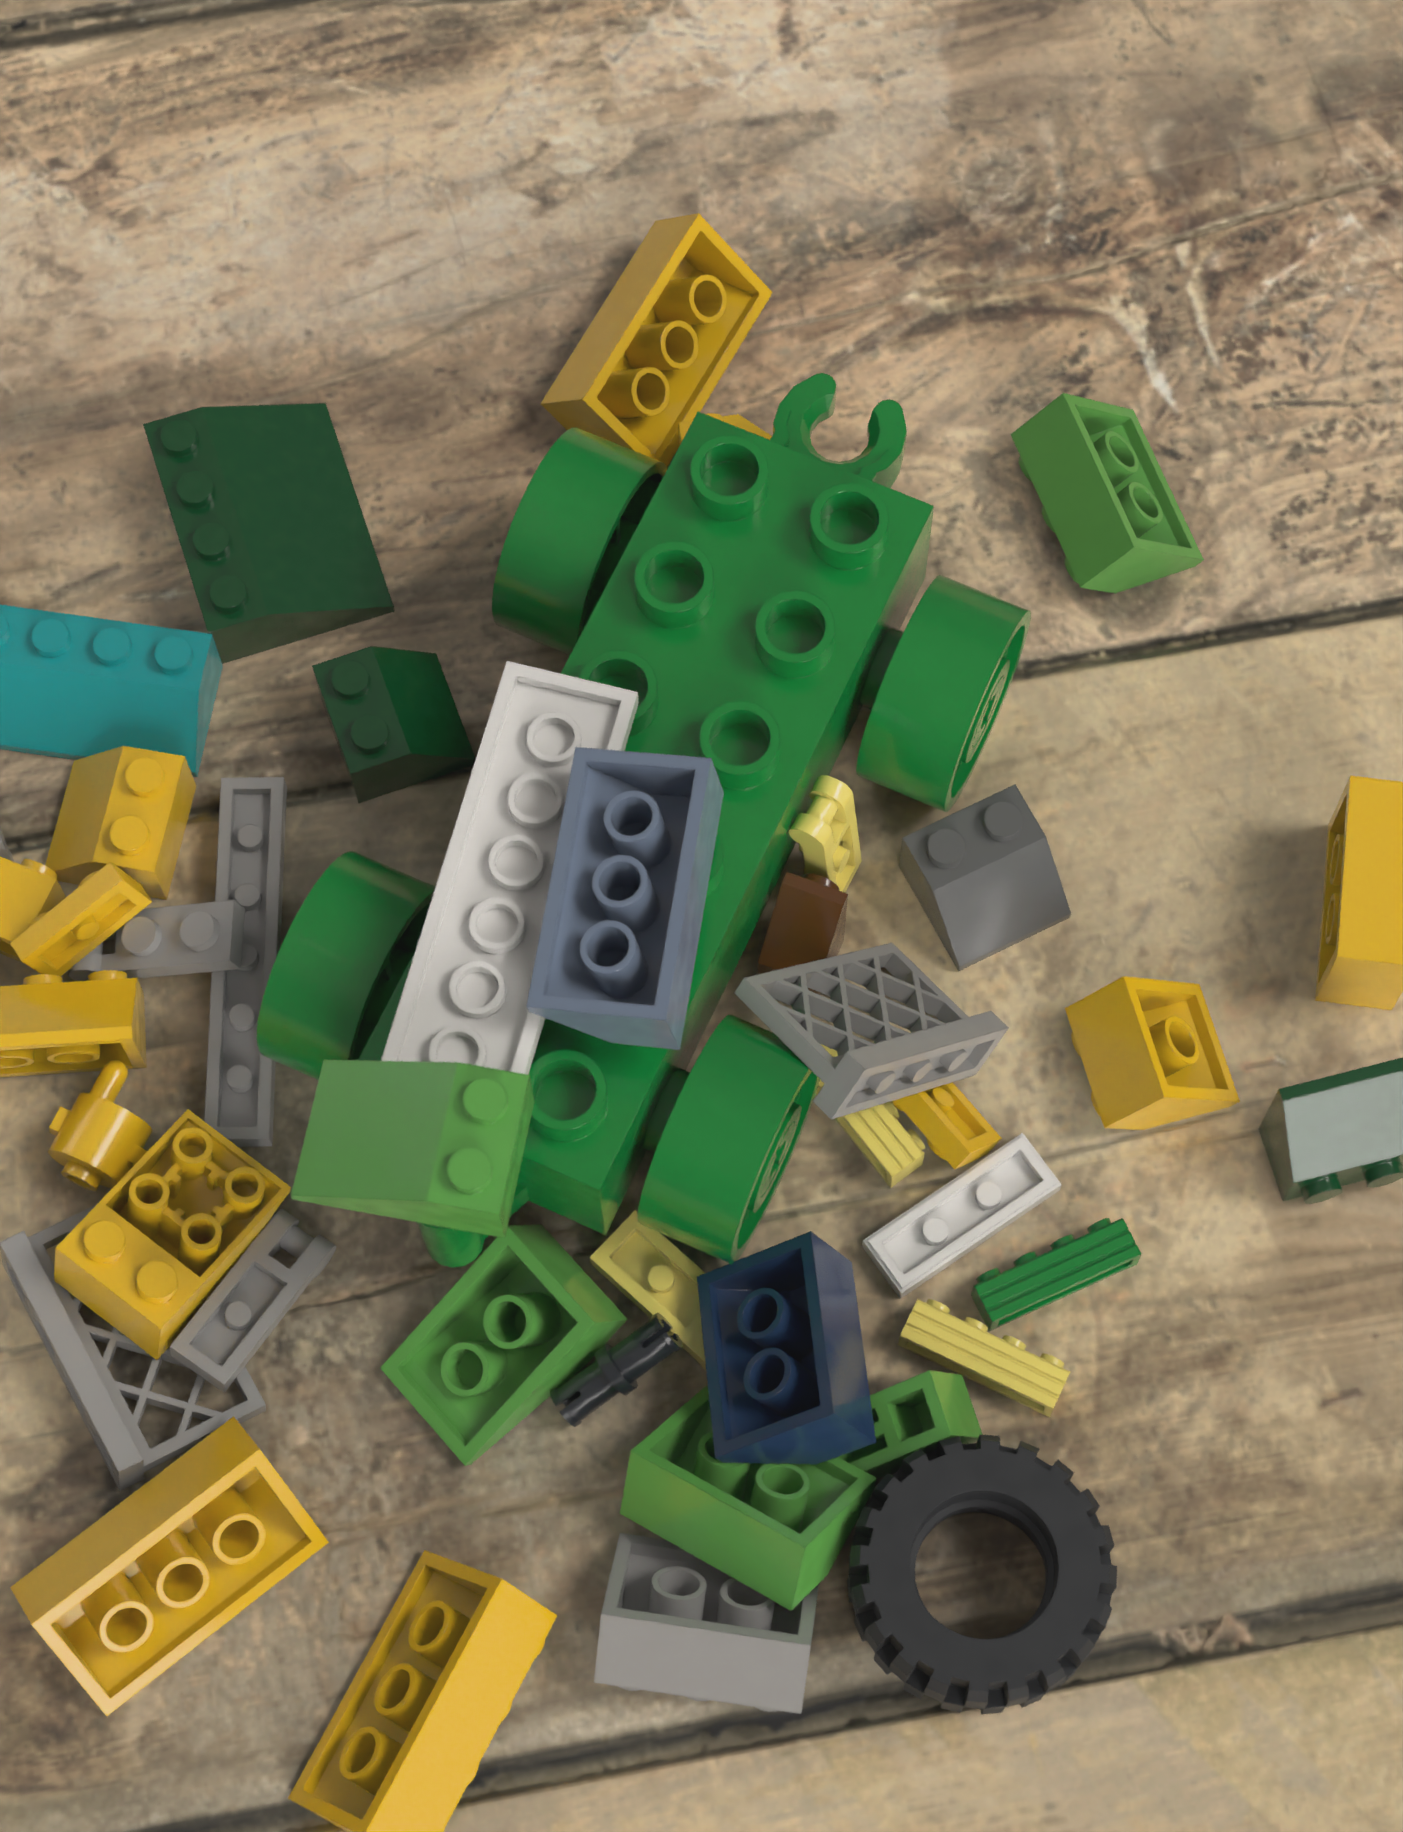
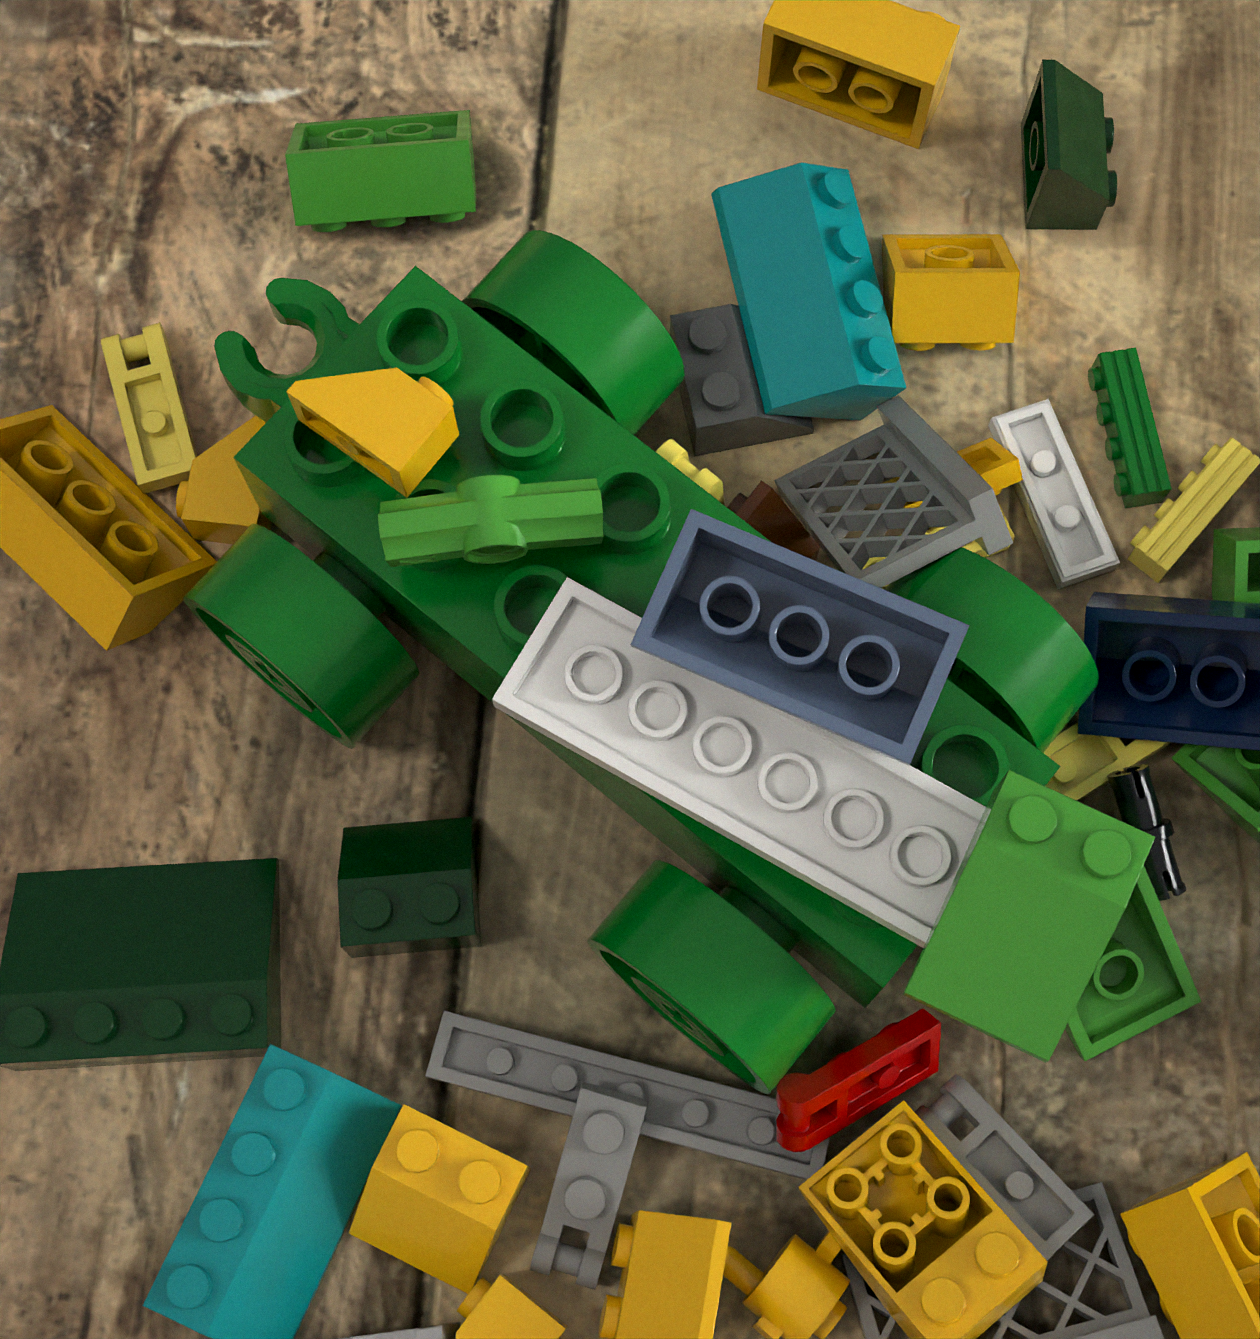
camera: 75 degrees left, 5 degrees up
yellow plate [10,862,152,977] -> none
none -> light yellow plate [101,322,197,494]
none -> yellow slope [286,367,459,498]
none -> bright green piece [378,475,604,567]
none -> teal slope [711,162,906,420]
none -> red plate [776,1008,942,1152]

